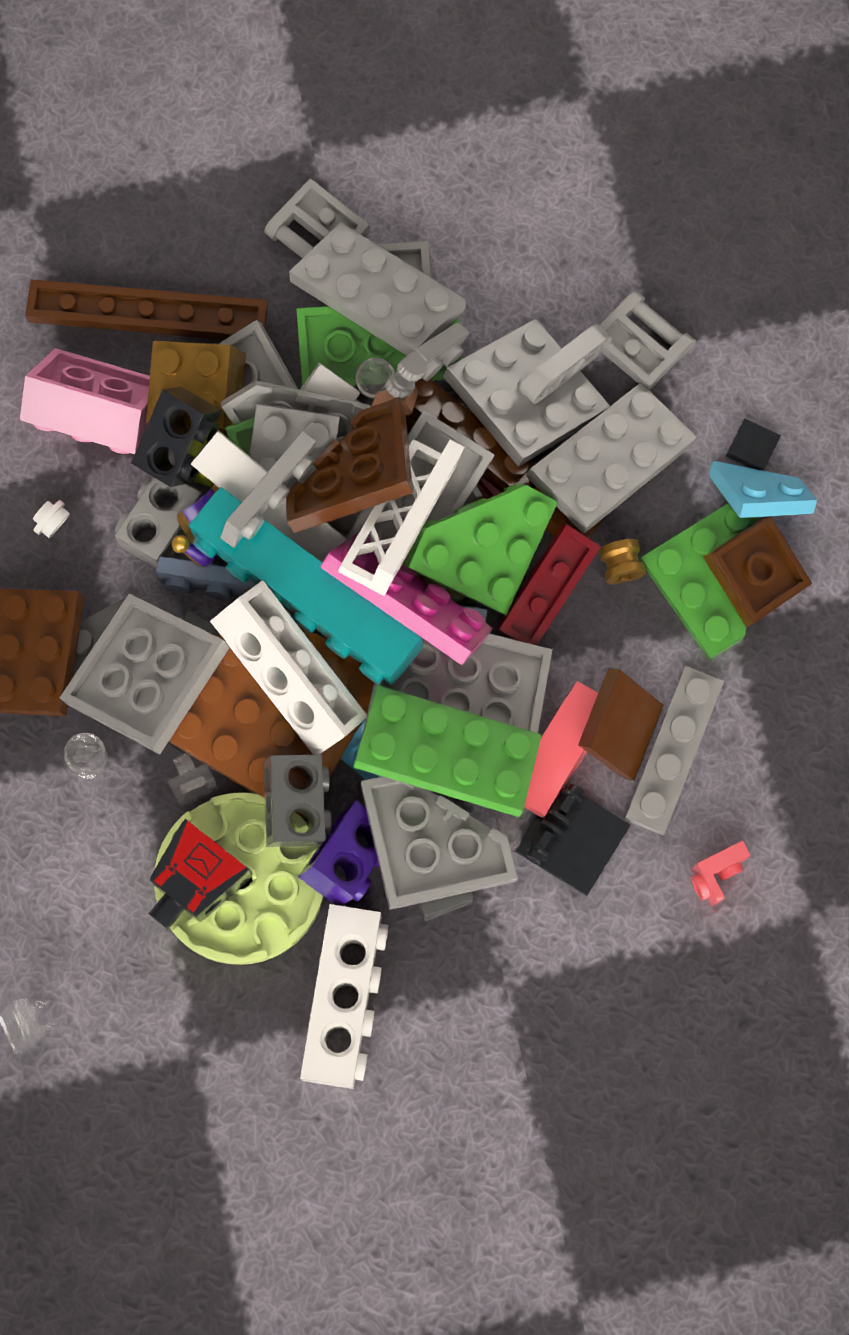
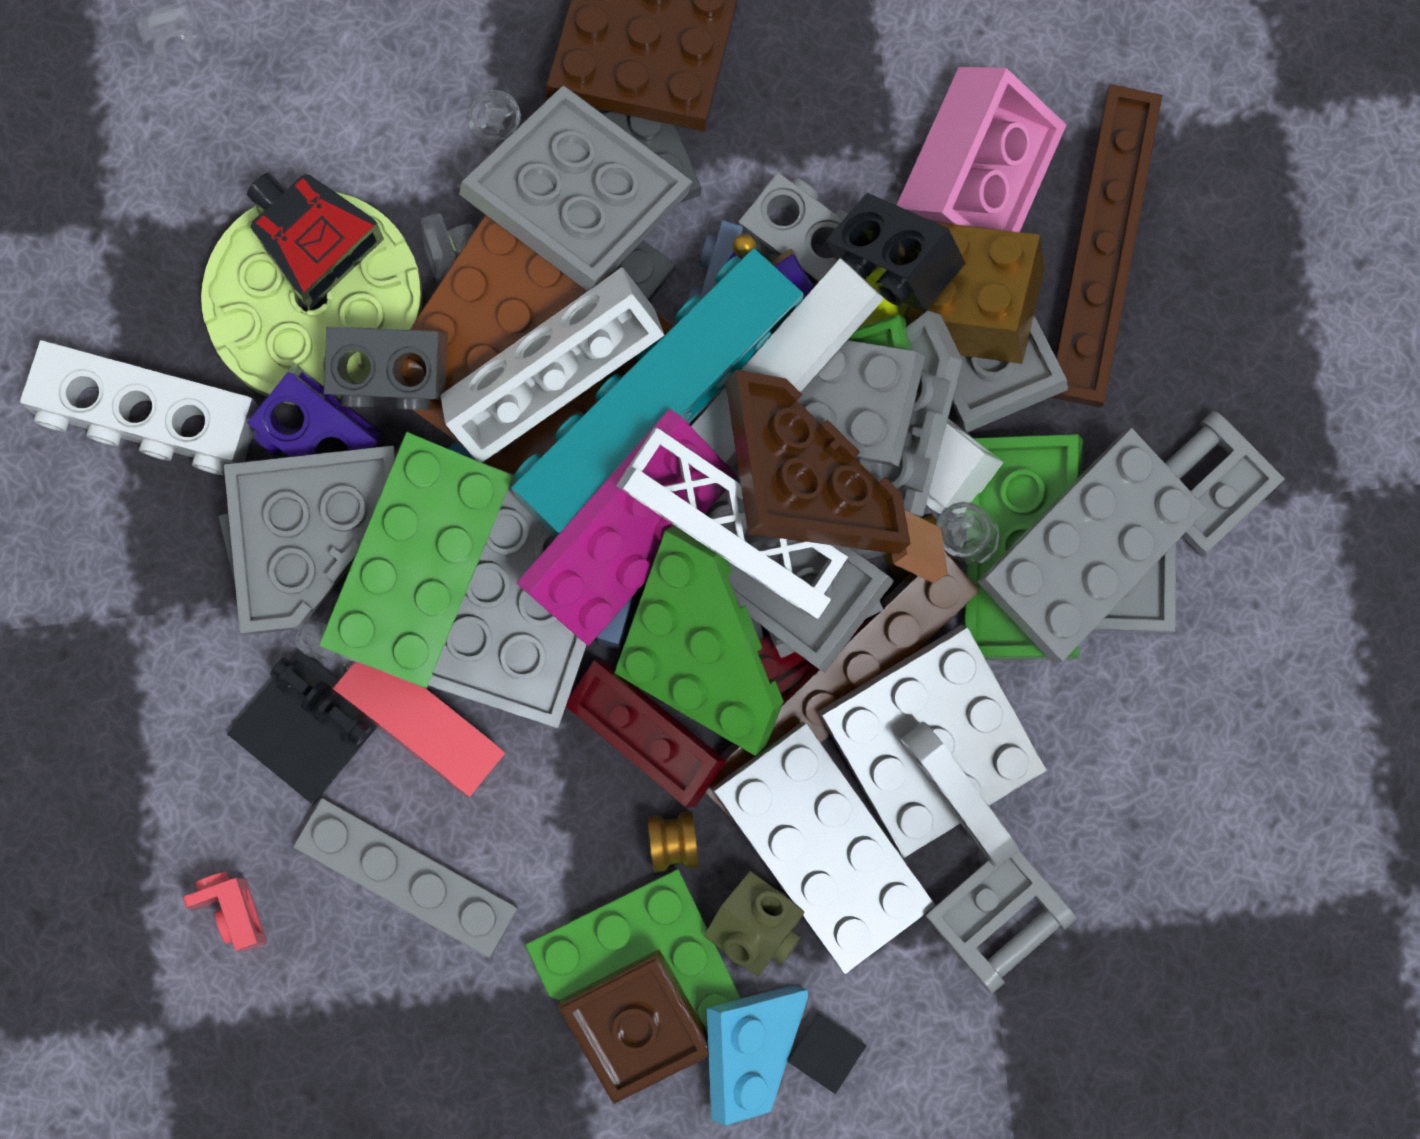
camera: 95 degrees right, 5 degrees up
white plate [33,500,70,538] -> none
light grey plate [220,431,316,548] -> none
light grey hinge [385,322,470,399] -> none
reddish brown tile [578,668,664,781] -> none
none -> olive brick [704,871,806,977]

